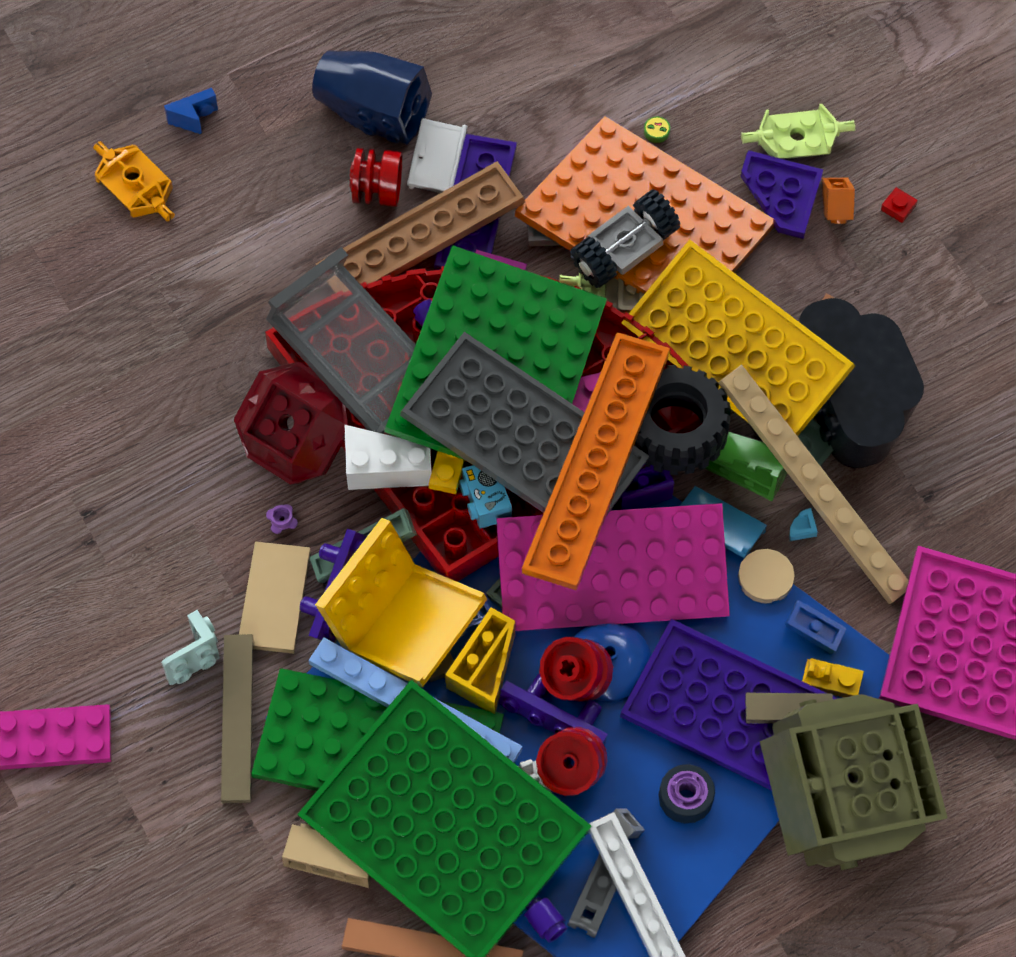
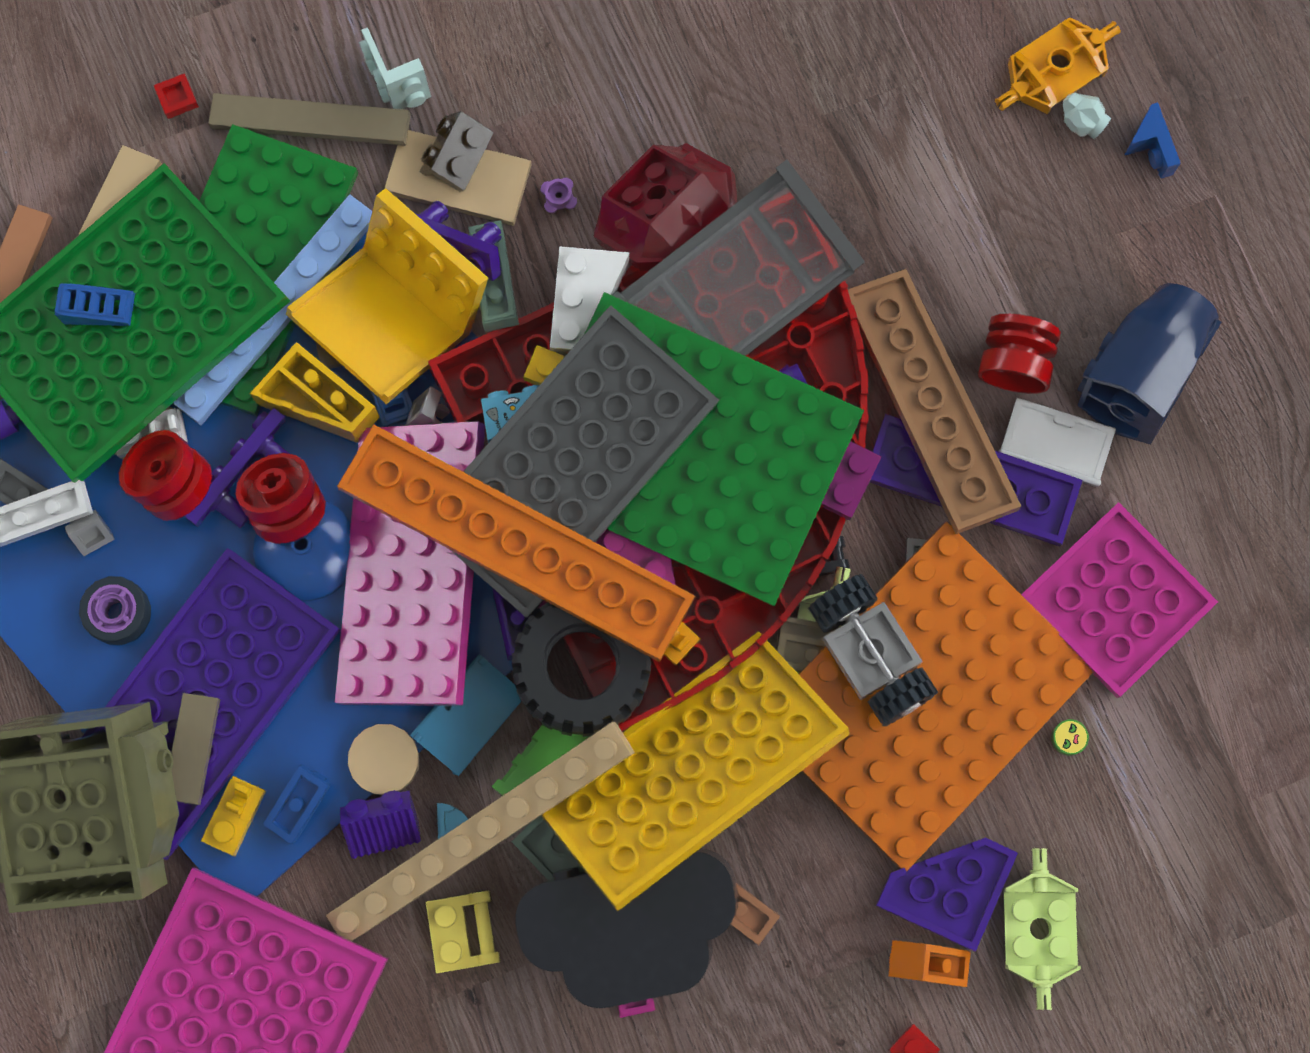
camera: 100 degrees right, 15 degrees up
none -> blue slope [55,283,135,326]
none -> red plate [153,73,199,119]
none -> dark purple brick [340,790,421,859]
none -> light grey tile [405,386,450,426]
none -> bracket [420,111,494,192]
none -> light yellow plate [426,891,500,974]
none -> dark pink plate [1021,502,1218,699]
none -> light aqua rock [1063,93,1111,139]

